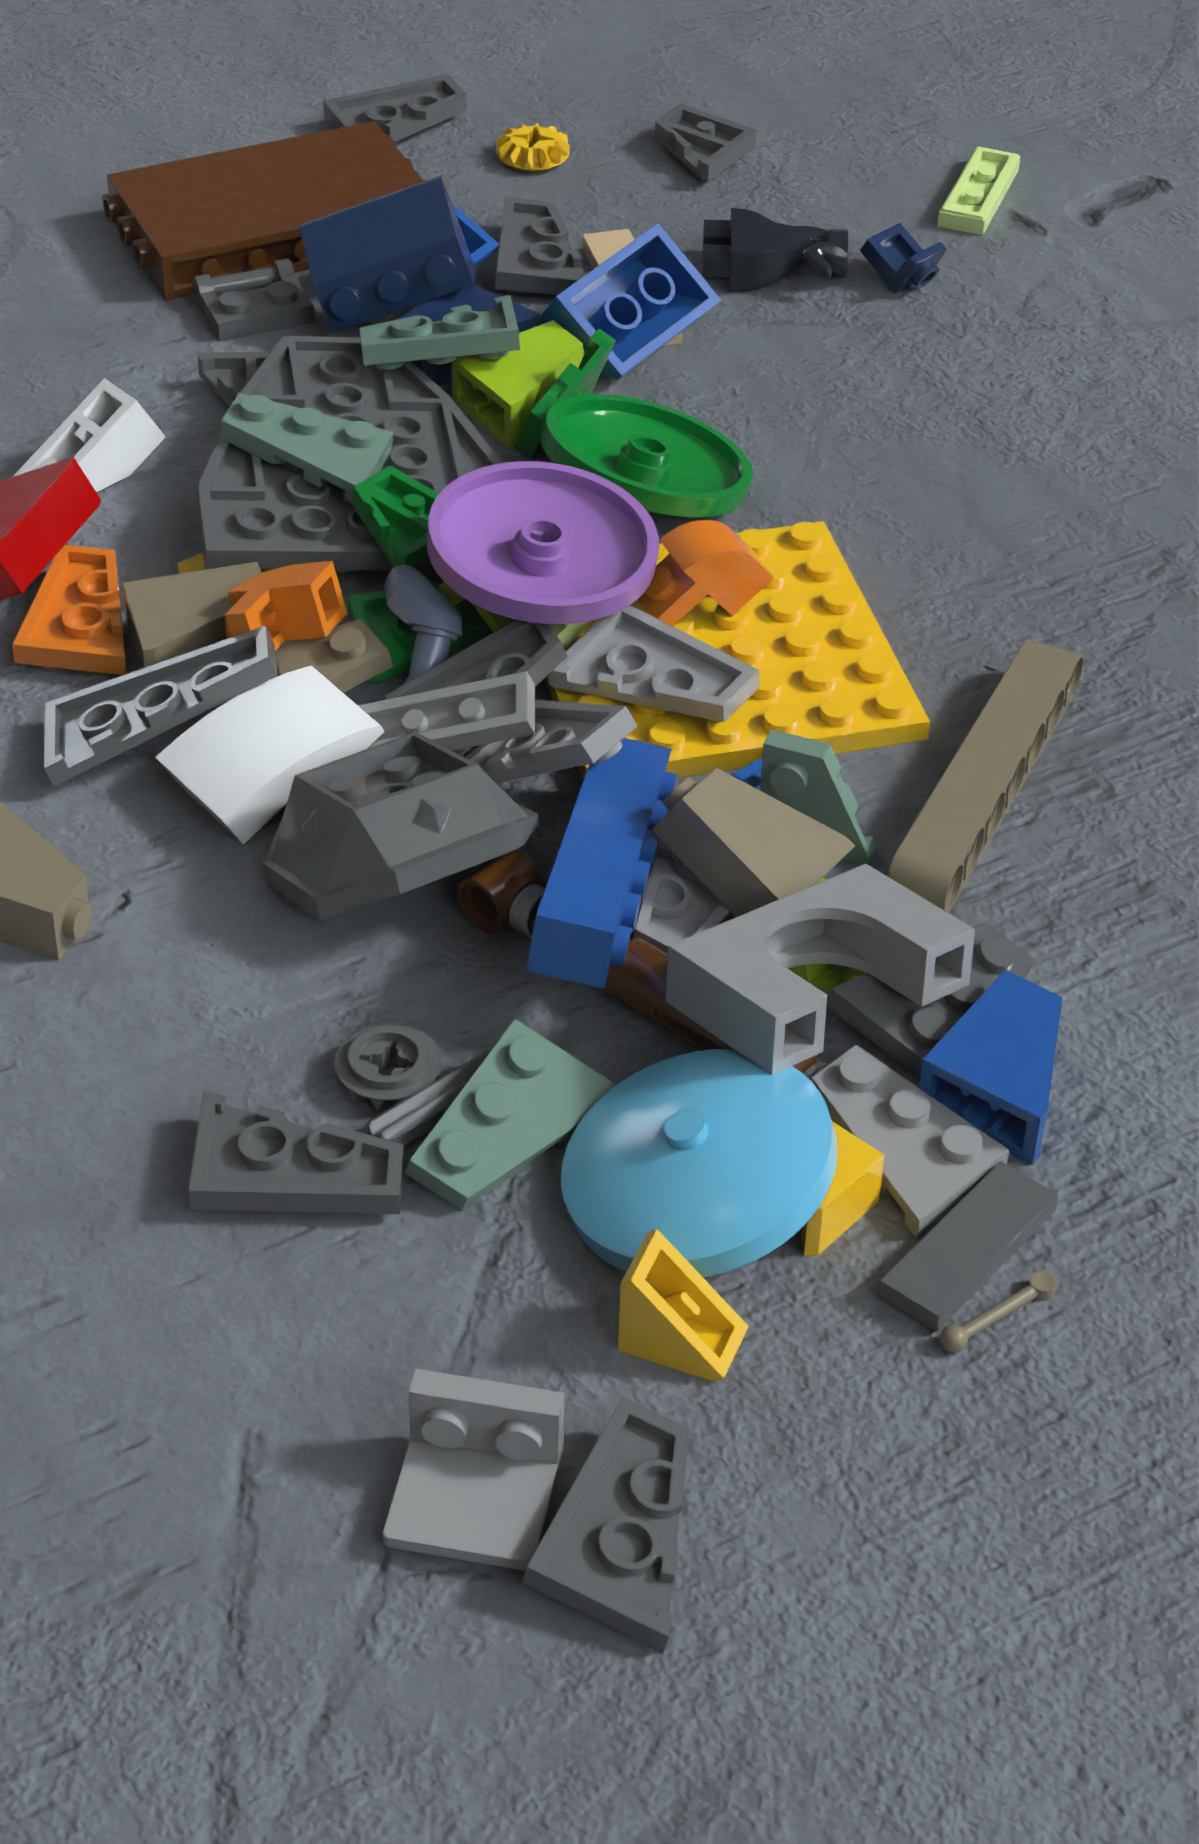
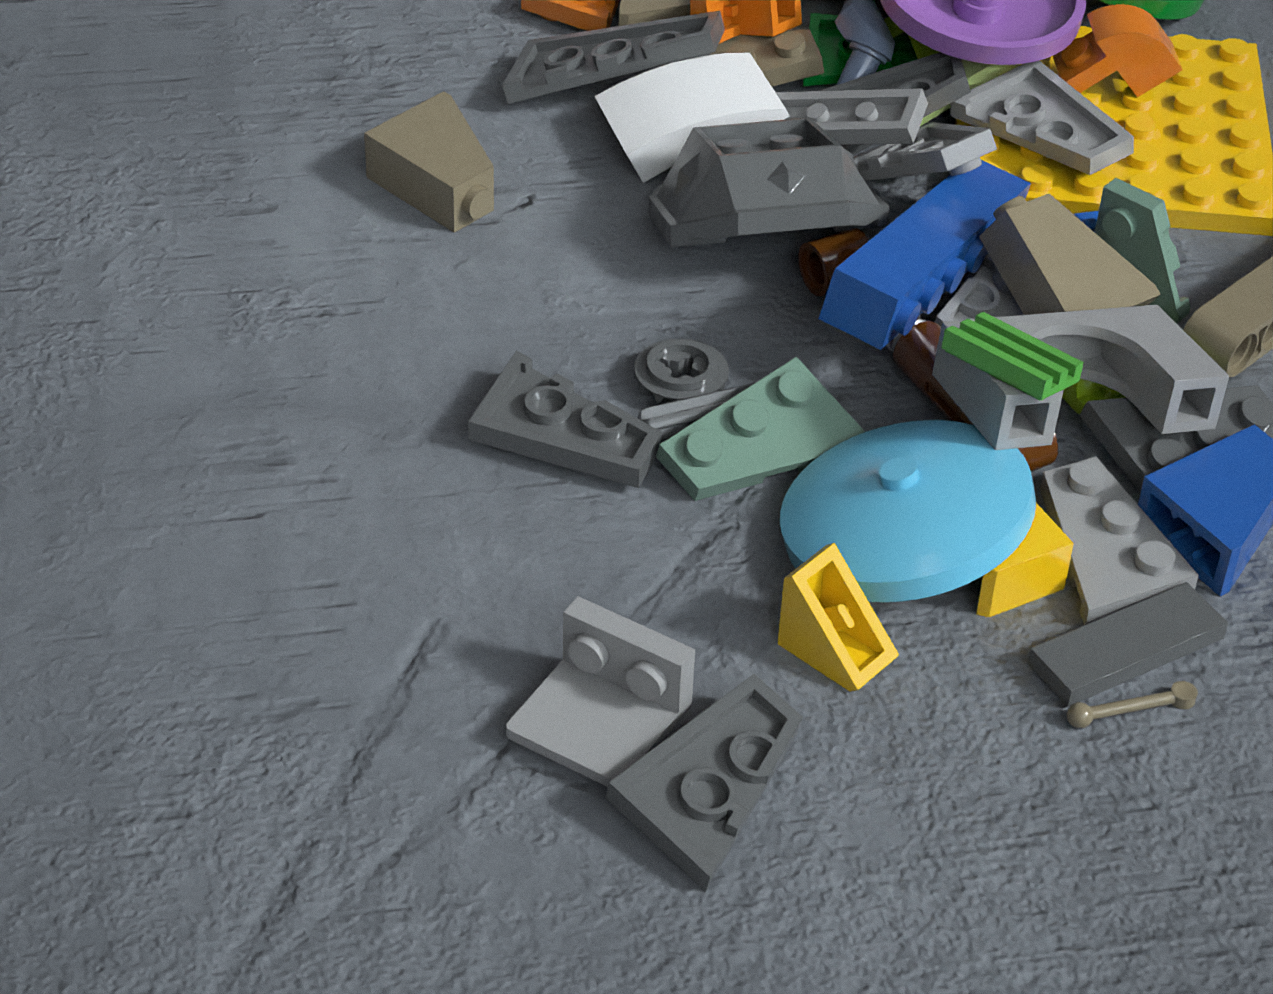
camera: 20 degrees right, 0 degrees up
none -> bright green tile [941,312,1084,401]

